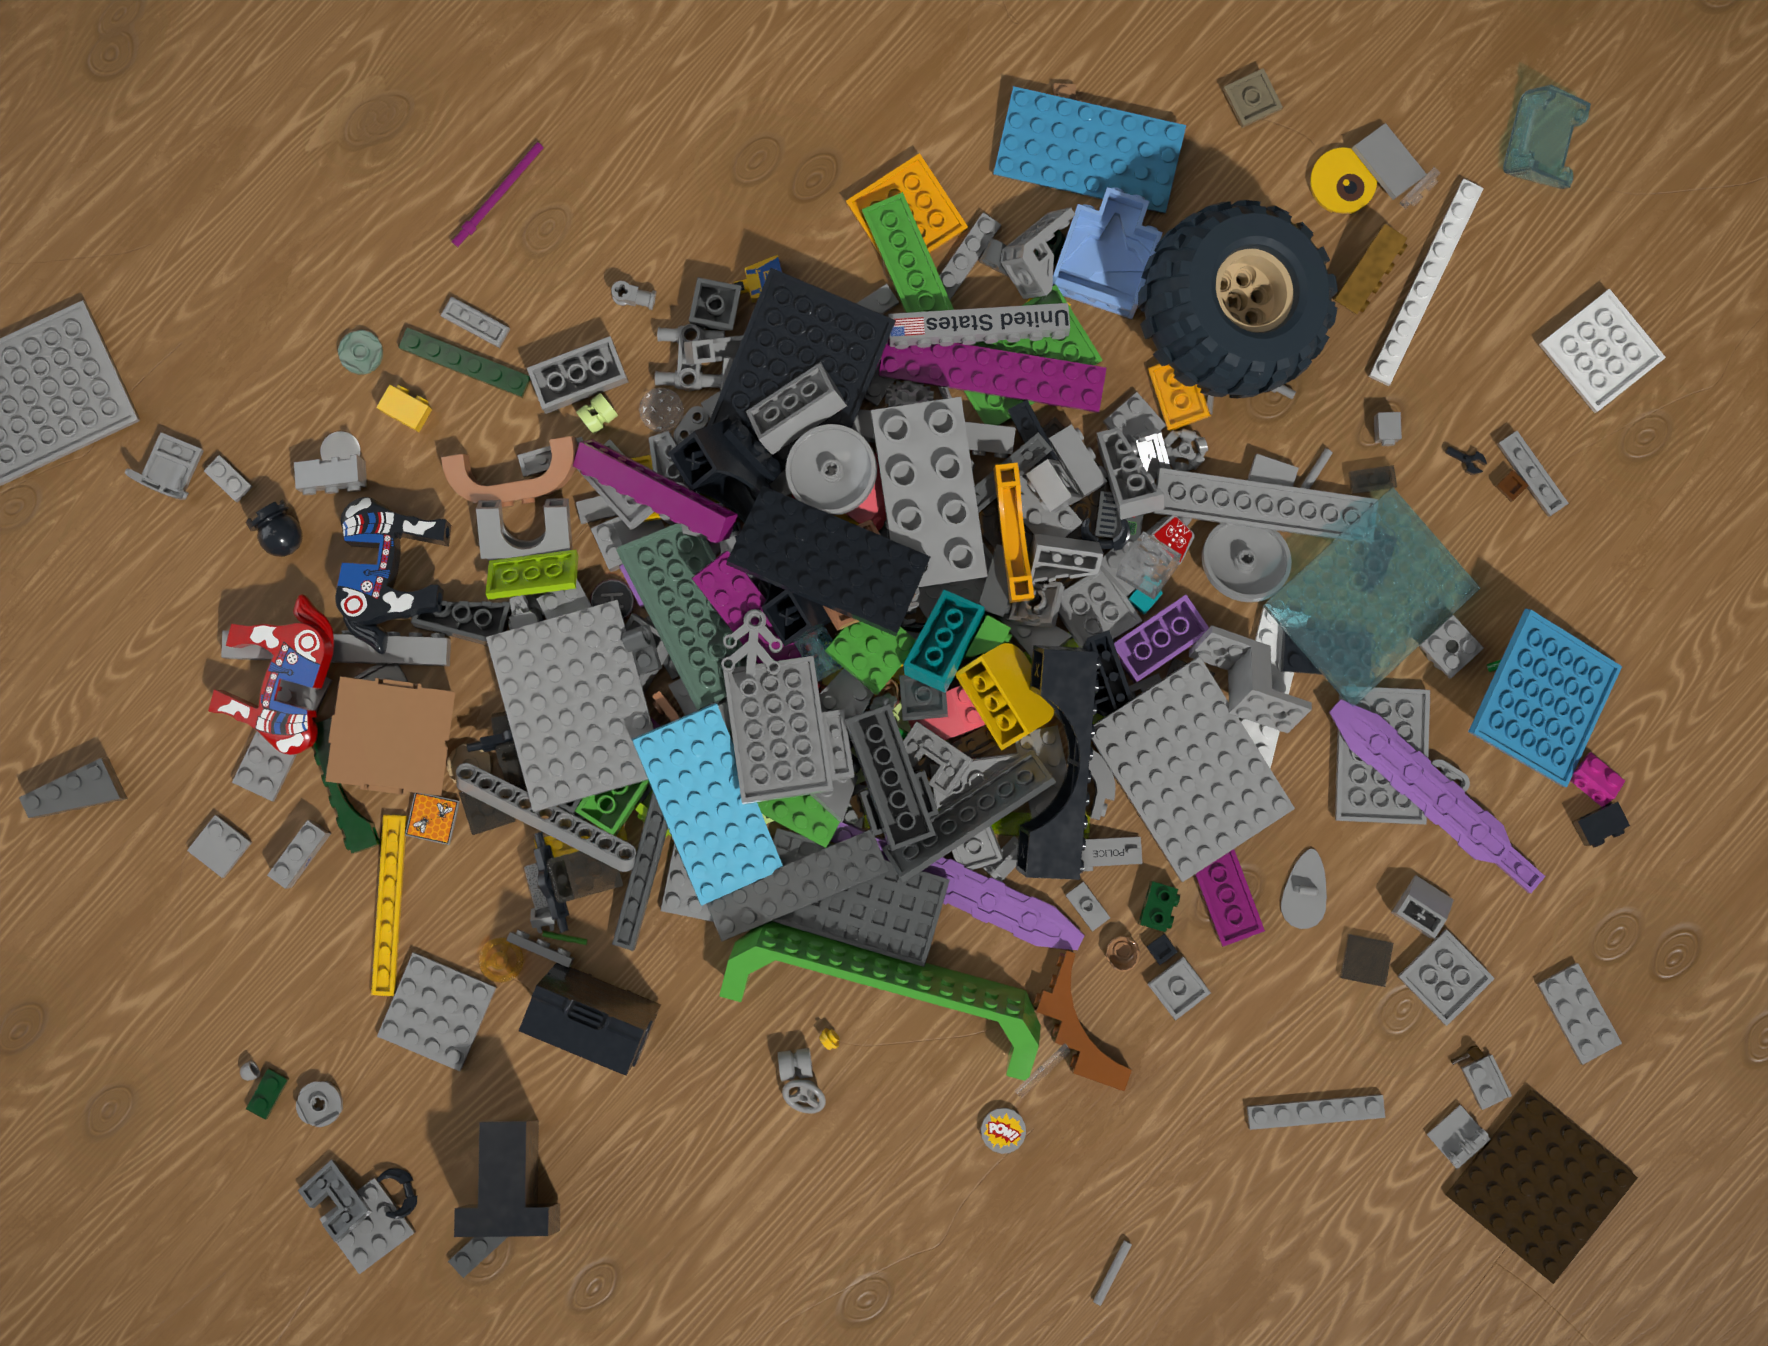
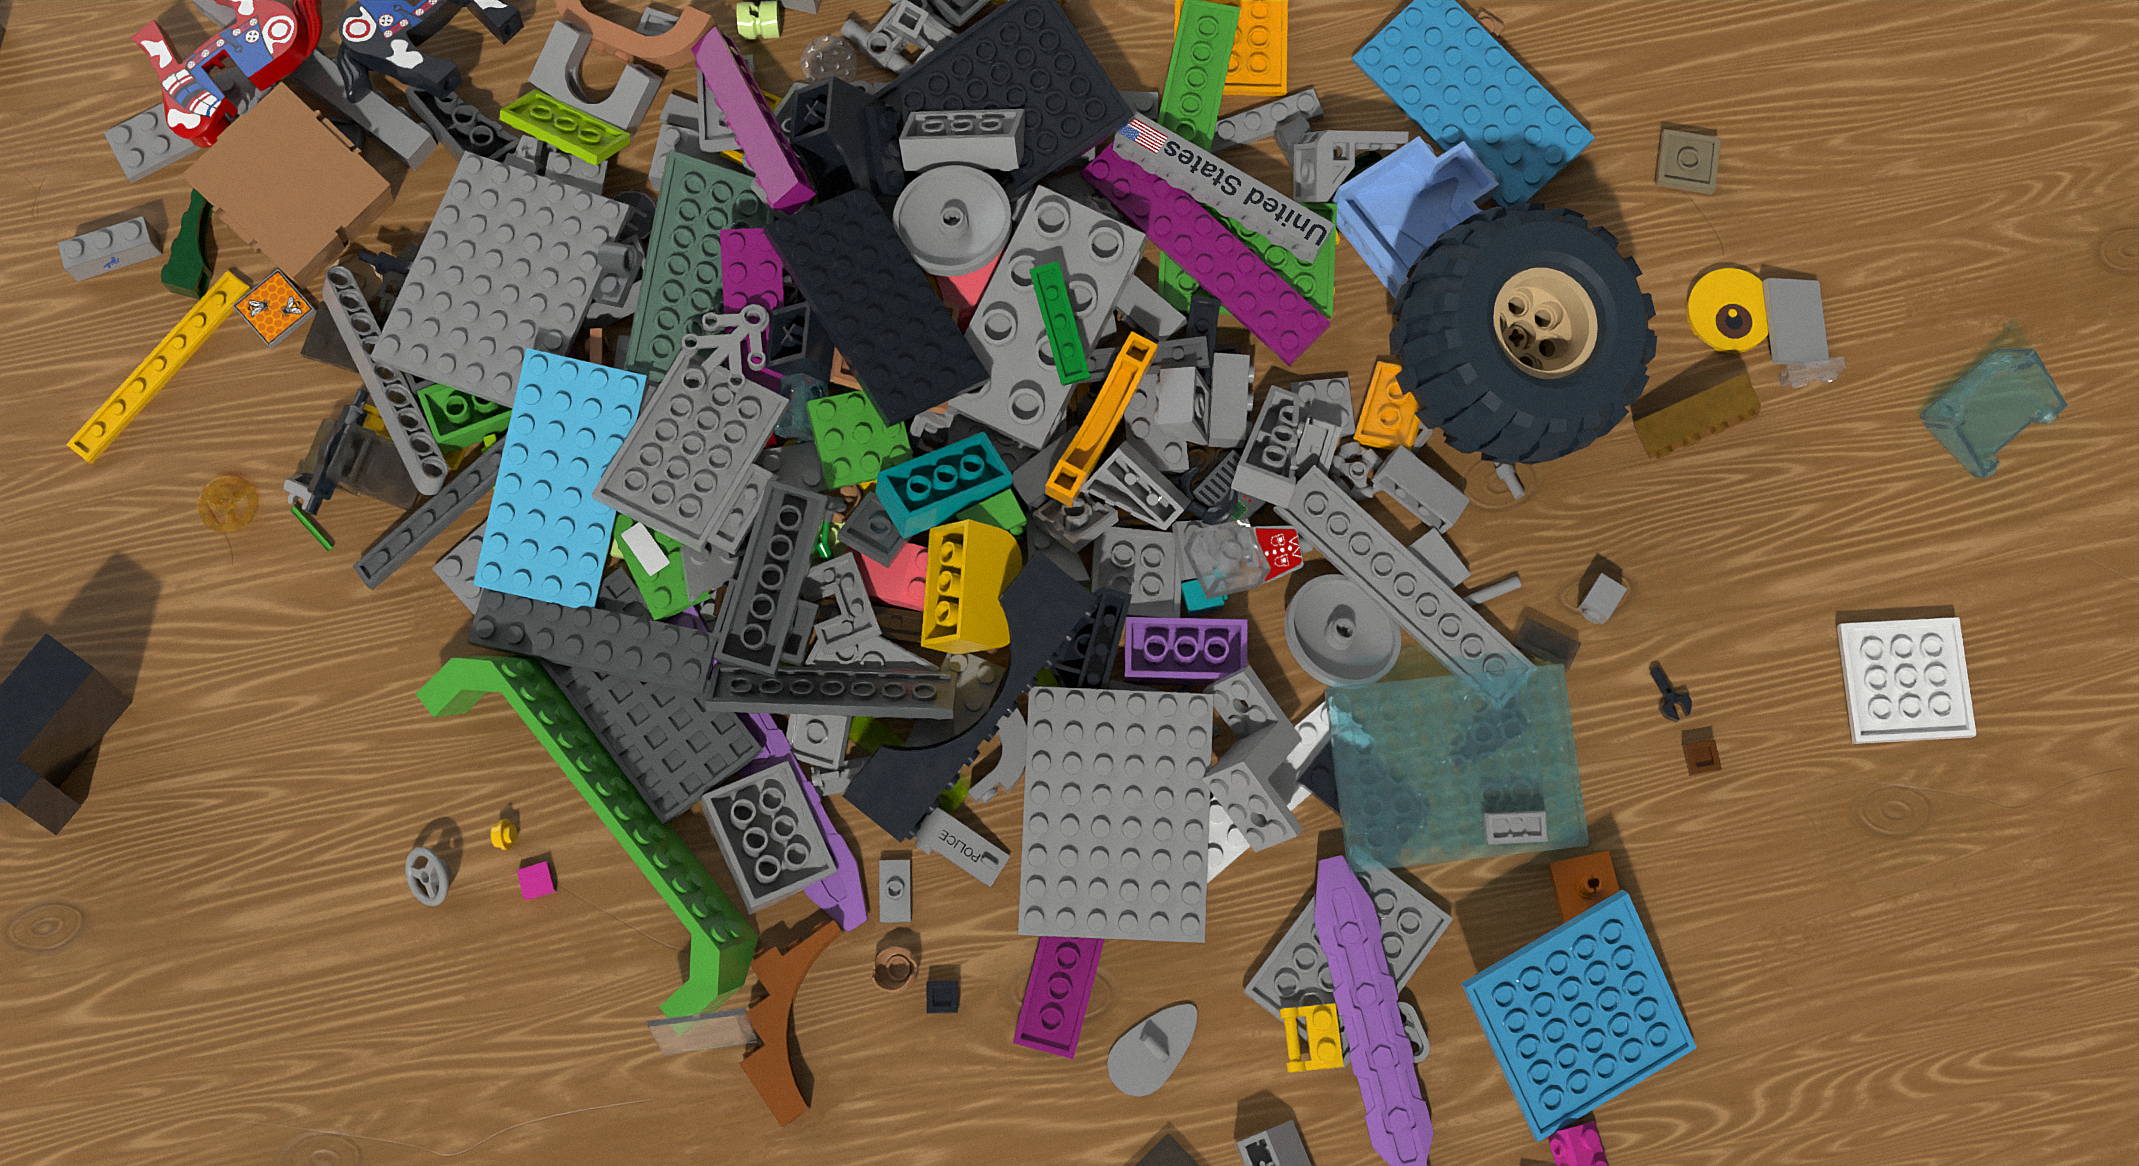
camera: 35 degrees right, 10 degrees down
light grey plate [187,815,252,878] -> none
light grey plate [377,952,497,1071] -> none
light grey plate [506,930,575,968] -> none
black piece [519,963,661,1076] -> none
light grey wheel [778,1048,813,1081] -> none
tile [981,1107,1026,1154] -> none
dark green brick [1138,881,1180,932] -> none
light grey plate [1147,957,1211,1021] -> none
white plate [1368,179,1484,386] -> none
light grey piece [1419,615,1484,679] -> none
light grey plate [1497,431,1569,517] -> none
none -> dark pink tile [516,861,556,901]
none -> white sticker [621,522,670,576]
none -> light grey slope [700,761,837,915]
none -> green plate [1029,261,1091,386]
none -> yellow plate [1279,1003,1344,1073]
none -> light grey brick [1371,445,1470,535]
none -> light grey plate [1483,811,1548,845]
none -> orange tile [1548,851,1620,924]

